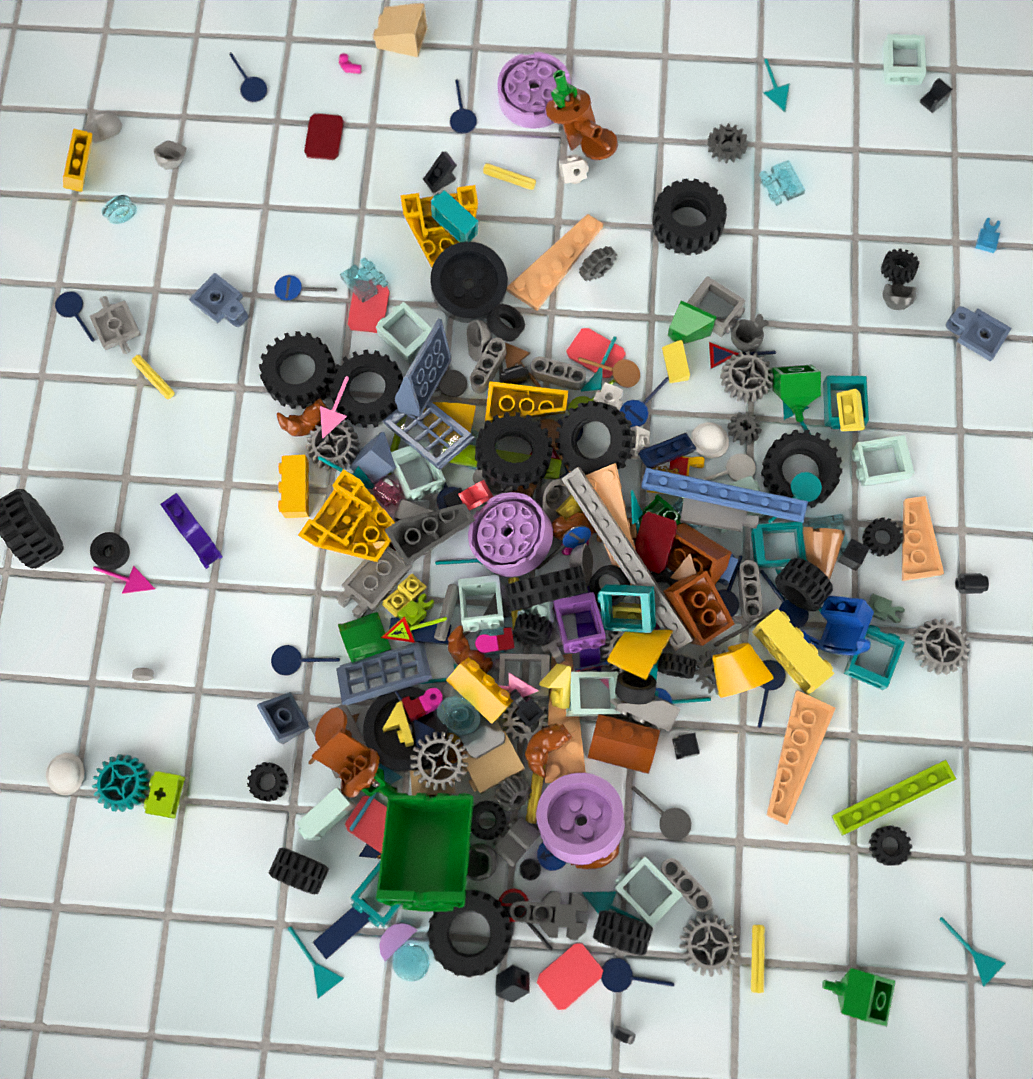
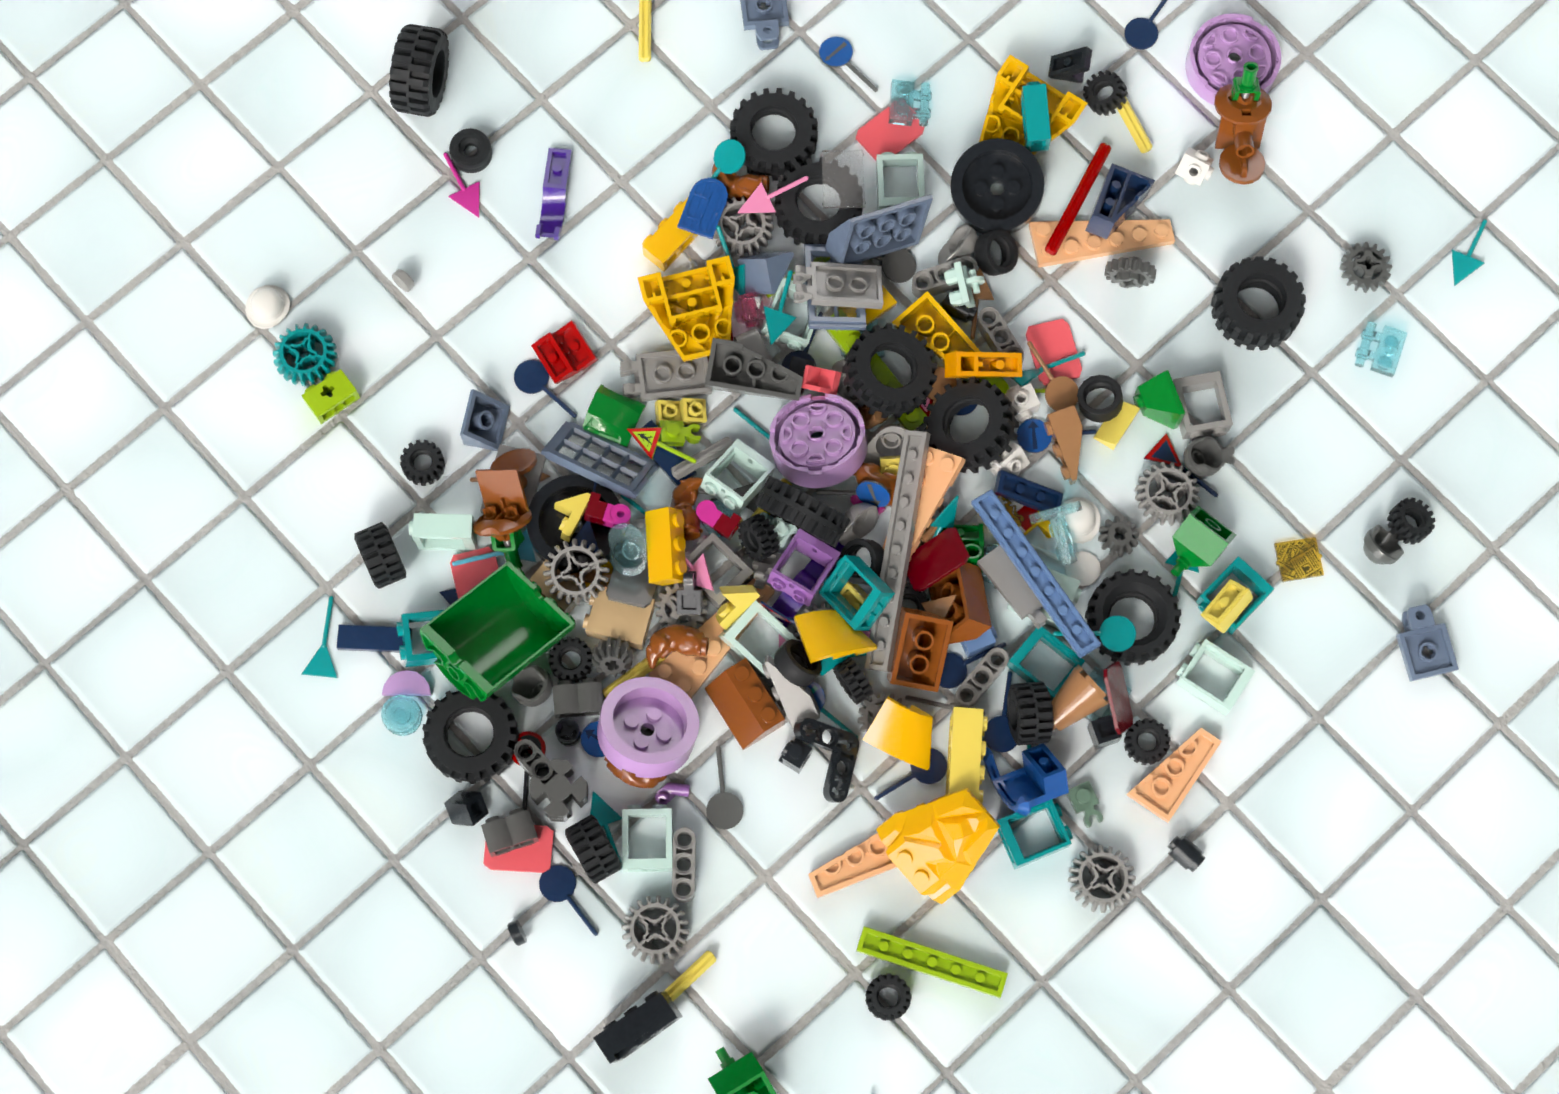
camera: 35 degrees right, 0 degrees up
dark azure plate [975,218,1000,253] -> none
none -> dark grey brick [481,808,539,857]
none -> red slope [531,320,598,384]
none -> black wedge [593,990,683,1064]
none -> medium lavender arm [655,782,690,805]
none -> blue window [677,178,728,240]
none -> teal piece [711,139,746,179]
none -> teal piece [763,270,797,345]
none -> light grey tile [793,262,883,309]
none -> black beam [793,718,859,803]
none -> clear piece [821,150,866,209]
none -> yellow wedge [876,788,1000,904]
none -> light aqua hips [944,261,985,308]
none -> light orange slope [944,352,1022,378]
none -> clear light blue bracket [1029,500,1082,566]
none -> medium nougat slope [1044,405,1083,485]
none -> red axle [1045,143,1111,256]
none -> black tyre [1077,375,1123,423]
none -> black tyre [1083,70,1128,116]
none -> dark blue wedge [1085,163,1155,239]
none -> piece [1104,661,1133,734]
none -> clear yellow piece [1274,537,1324,582]

